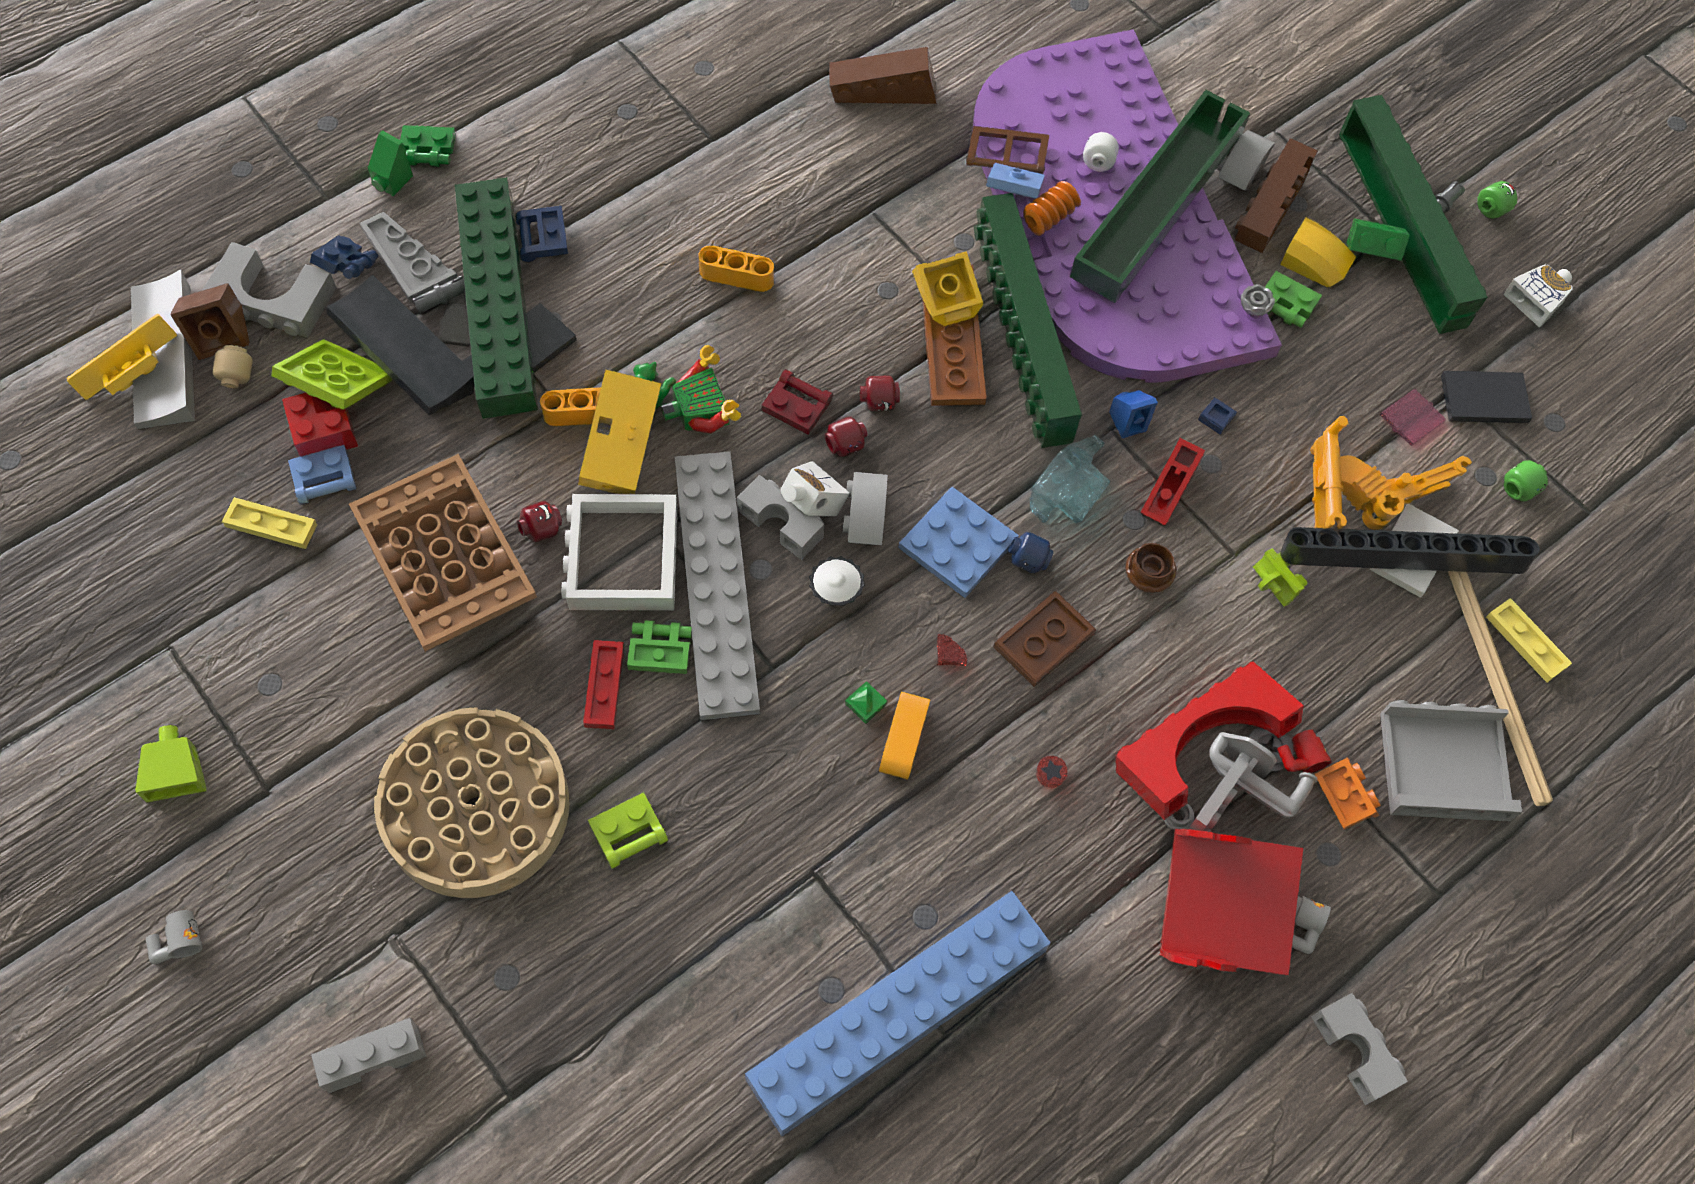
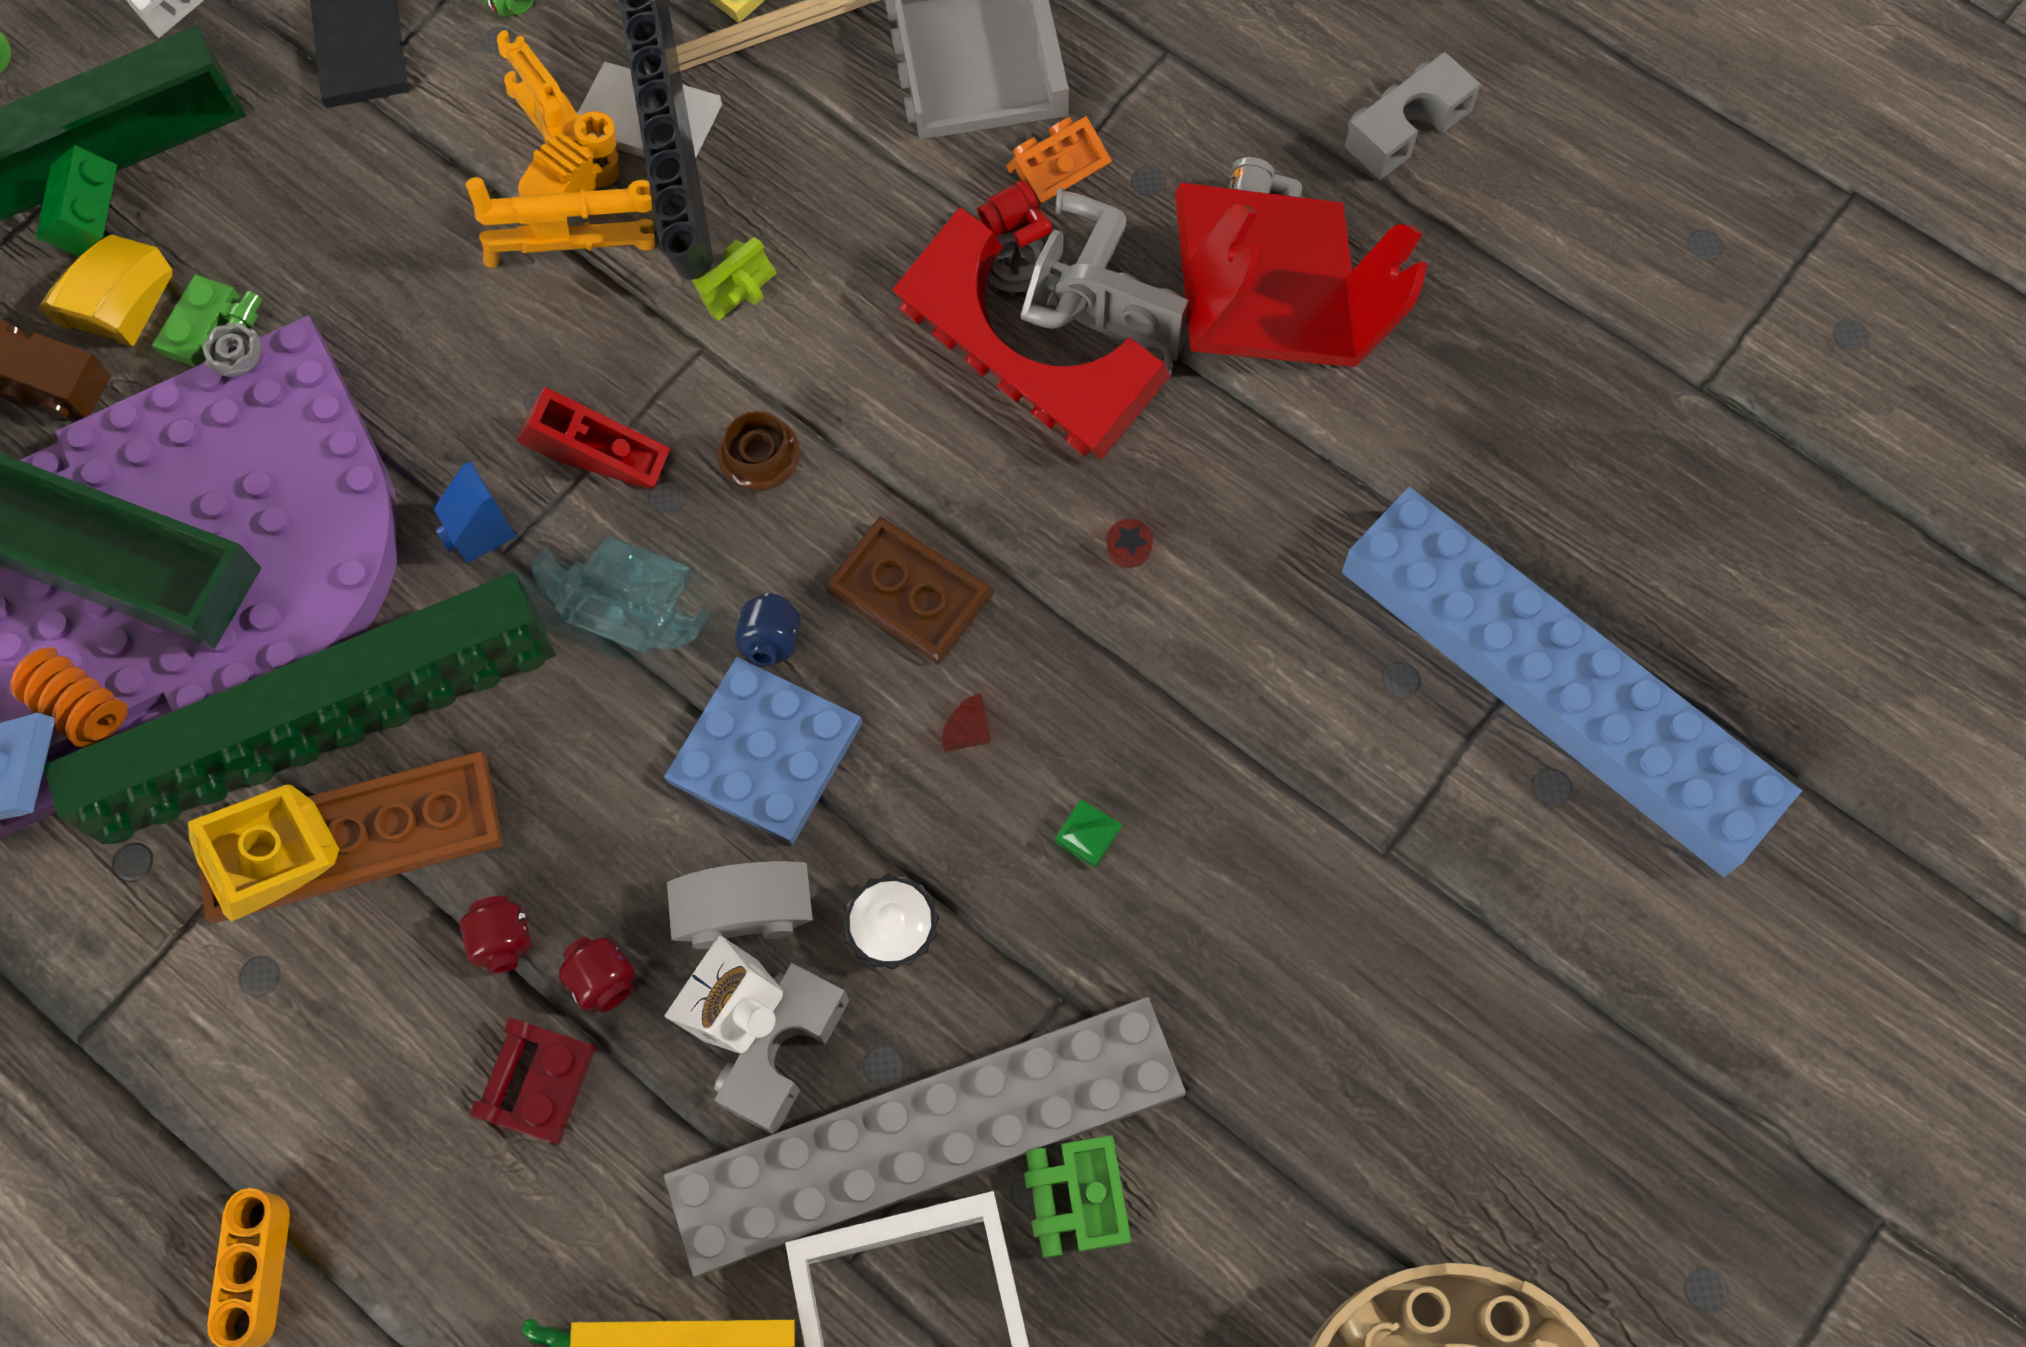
camera: 95 degrees left, 5 degrees up
red plate [583,640,624,729] -> none
lime plate [588,792,668,869] -> none
torso [660,345,741,434] -> none
light orange beam [879,691,930,780] -> none
dark blue tile [1198,397,1237,435] -> none
clear pink piece [1380,389,1446,446] -> none

